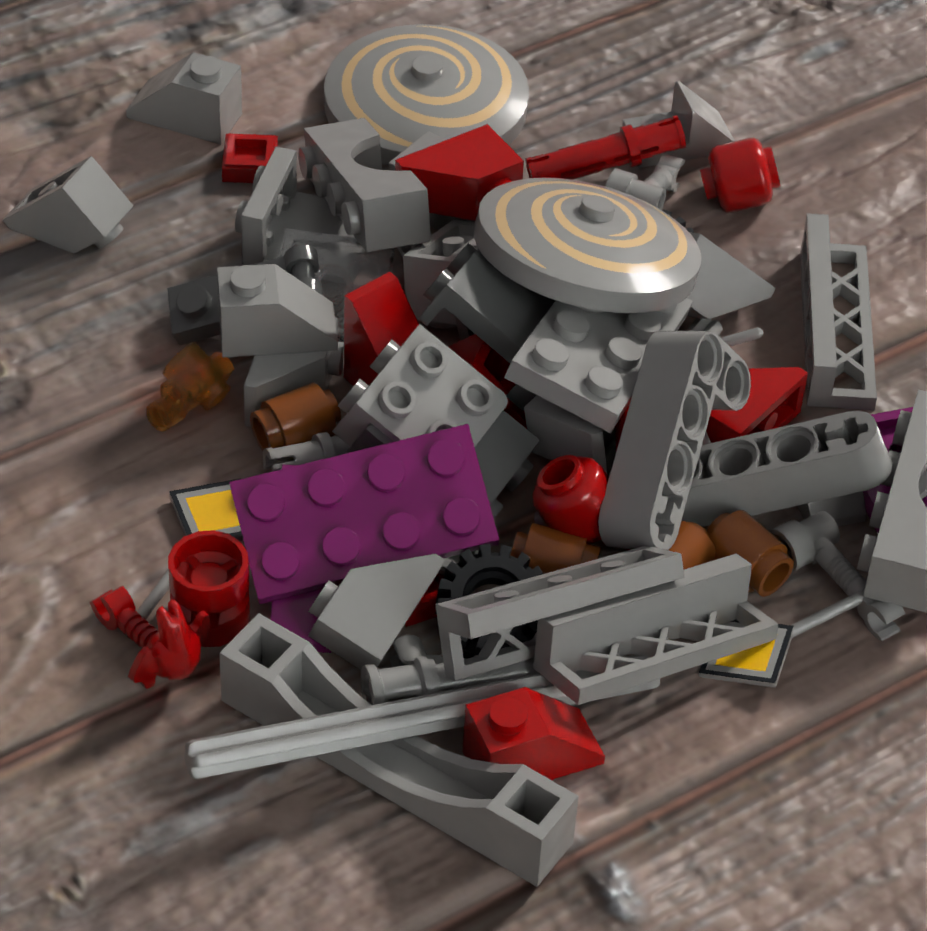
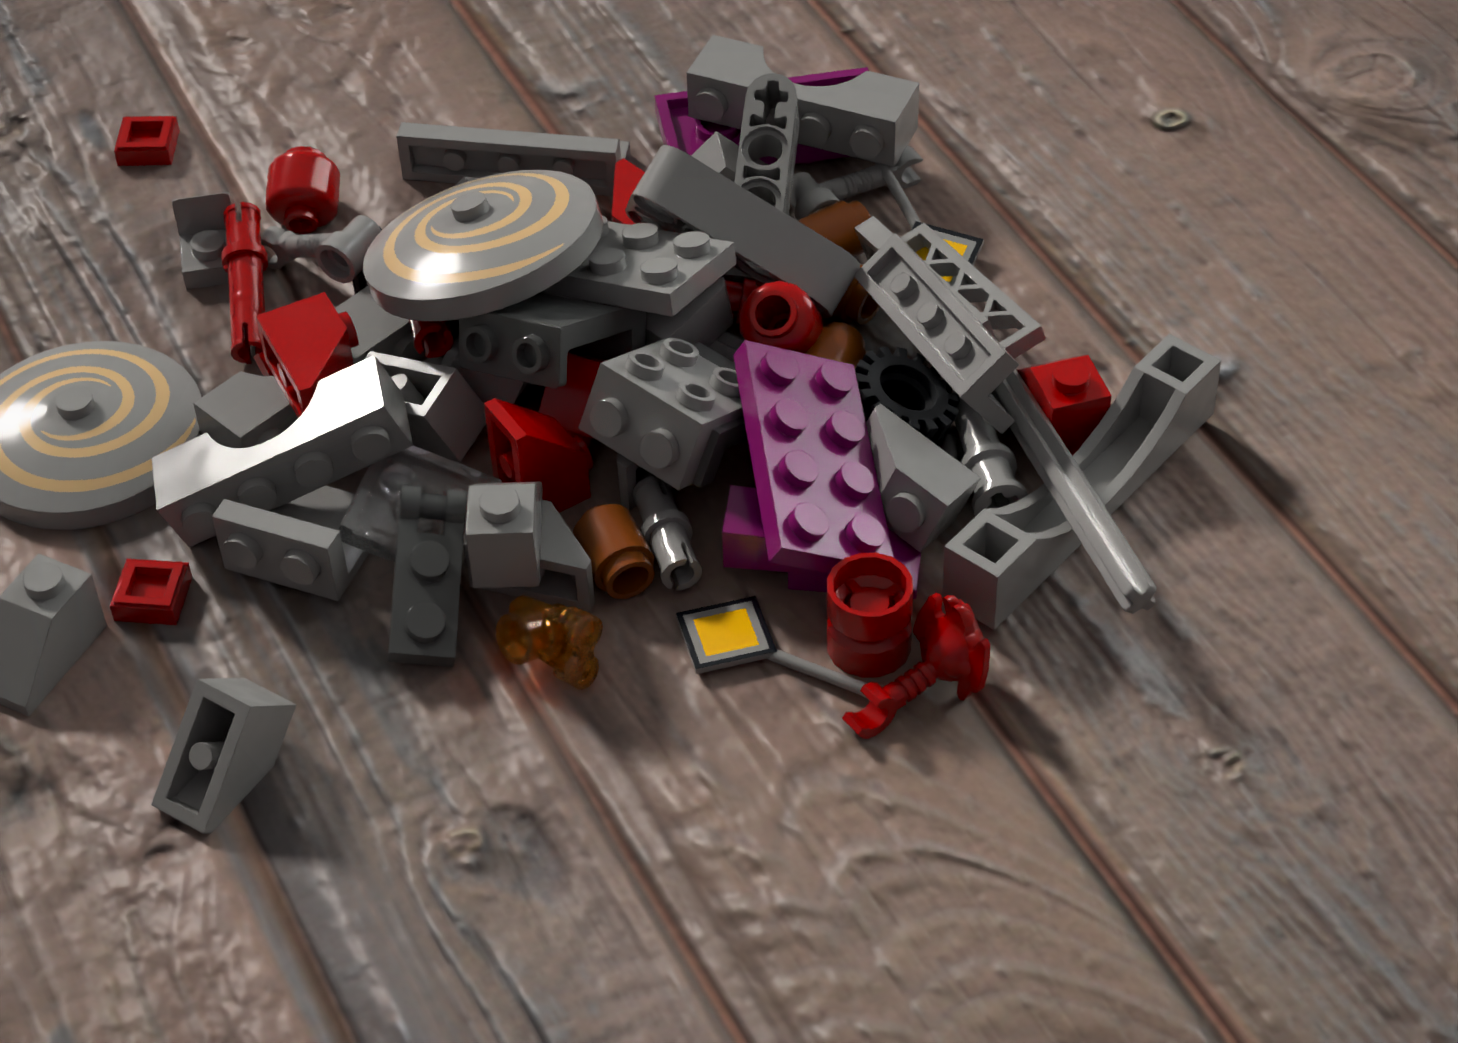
camera: 80 degrees left, 0 degrees up
none -> red tile [114,116,180,166]

